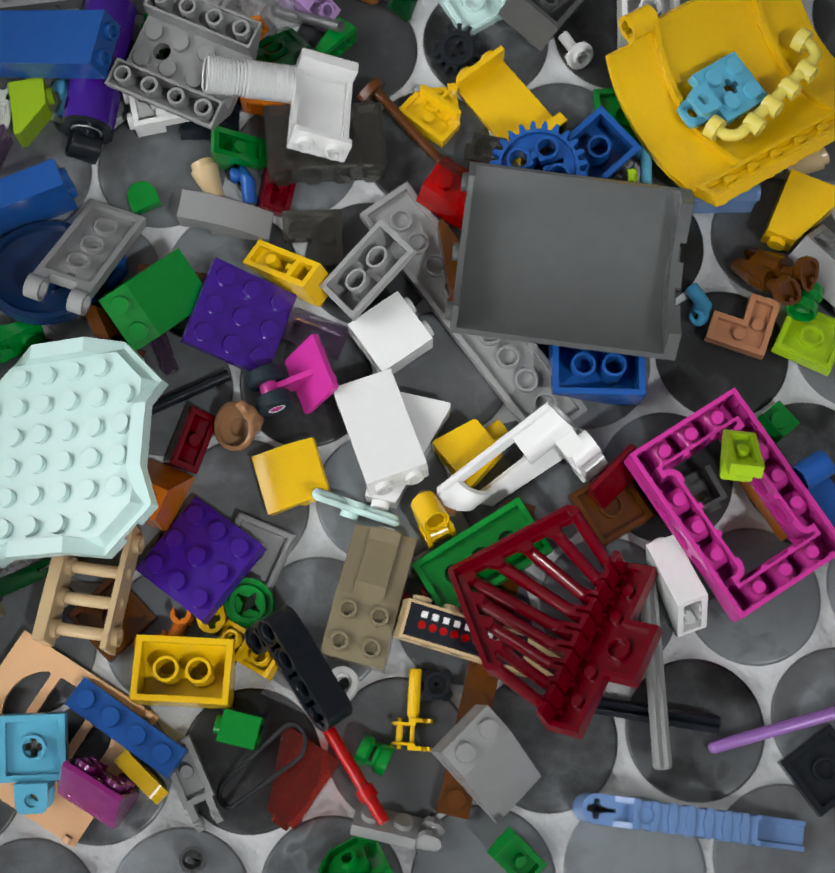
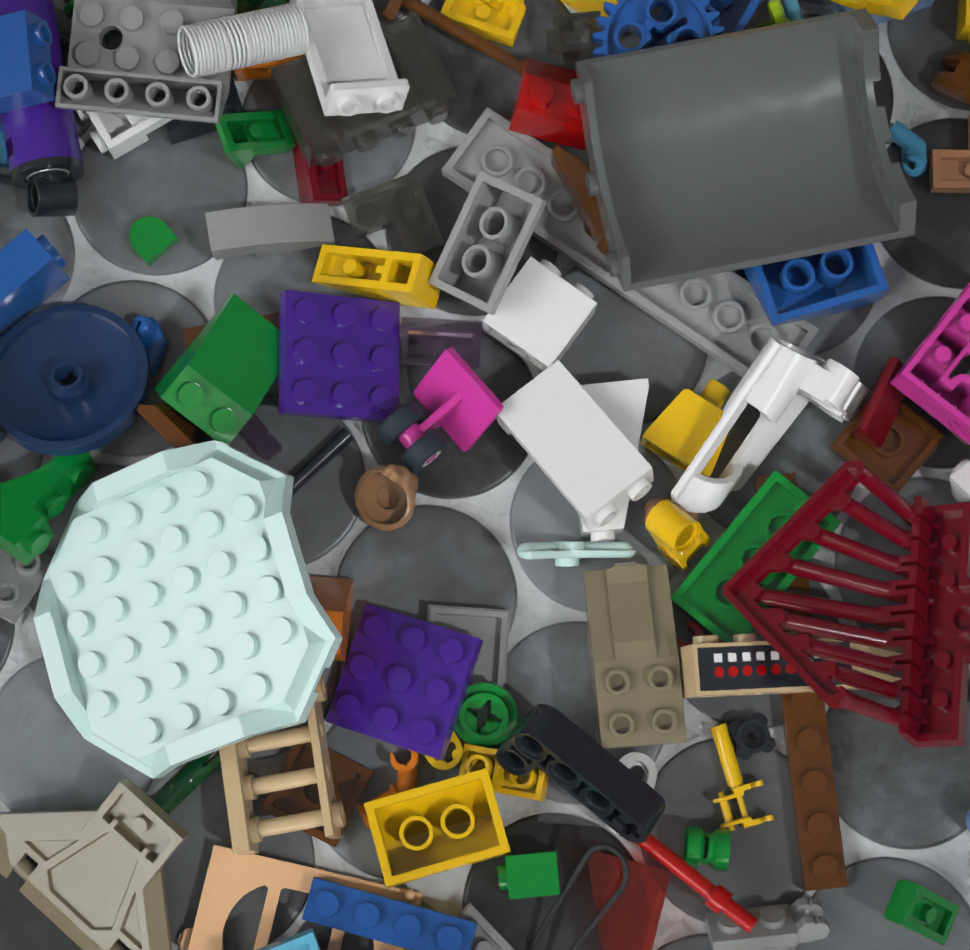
camera: 20 degrees left, 5 degrees up
light grey hinge [23,200,146,316] -> none
dark red slope [163,406,215,474] -> none
tan cone [191,157,225,197] -> none
blue arm [229,166,257,204] -> none
yellow slope [251,437,331,516] -> none
light grey slope [431,705,542,824] -> none

